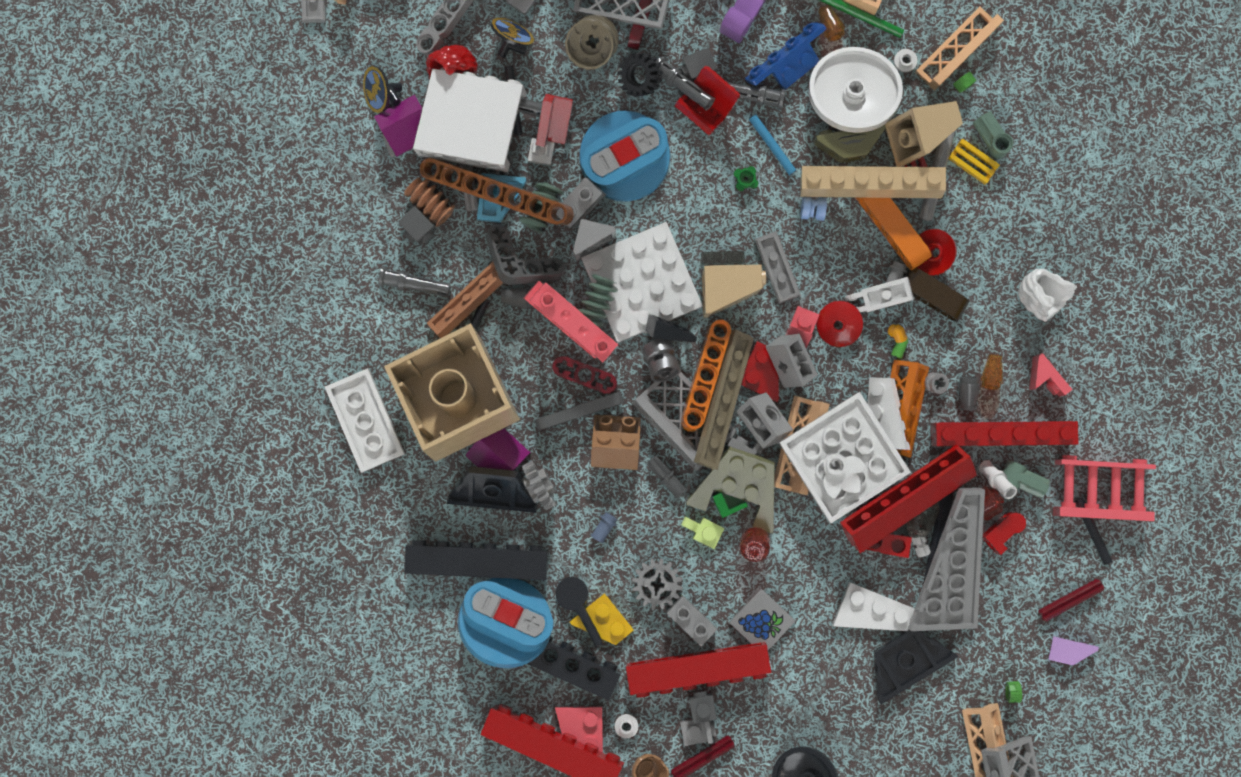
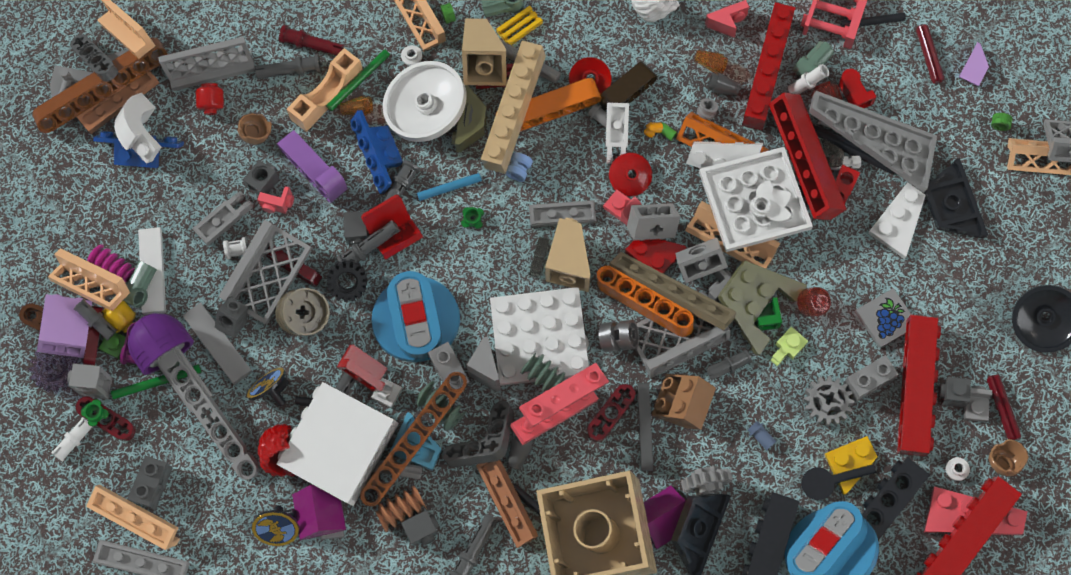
camera: 70 degrees left, 15 degrees down
black slope [645,314,697,342] -> none

